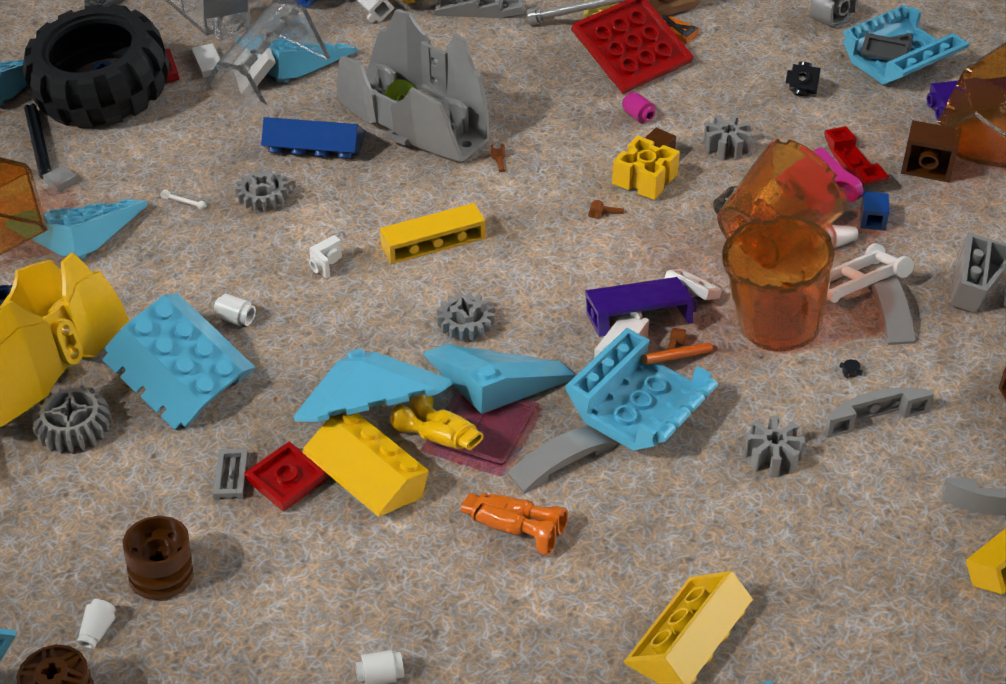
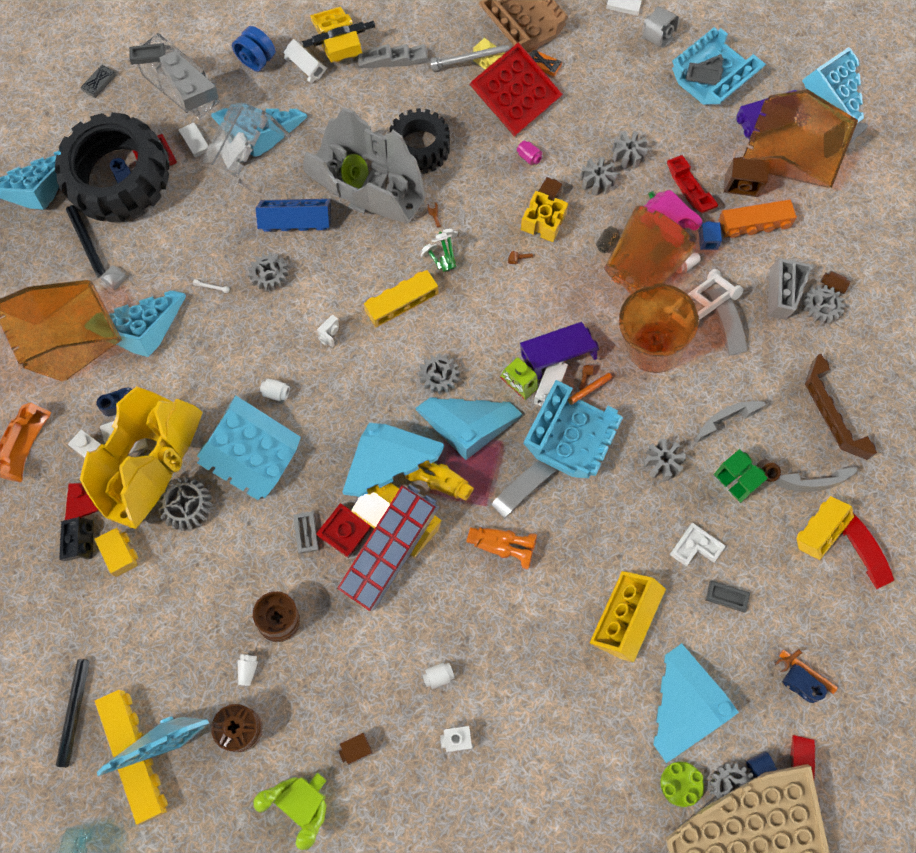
camera: 10 degrees left, 25 degrees up
white plate [664,269,722,300] -> none
black brick [786,62,821,96] -> none
black piece [839,359,863,378] -> none
none -> sand blue brick [337,484,440,611]
none -> black tyre [389,108,450,174]
none -> green plant [420,229,458,272]
none -> lime torso [500,357,538,400]
none -> light grey gear [612,131,648,169]
none -> white tile [670,523,725,566]
none -> dark grey tile [705,580,750,613]
none -> green piece [713,449,768,503]
none -> orange brick [718,199,797,238]
none -> reddish brown brick [756,459,781,482]

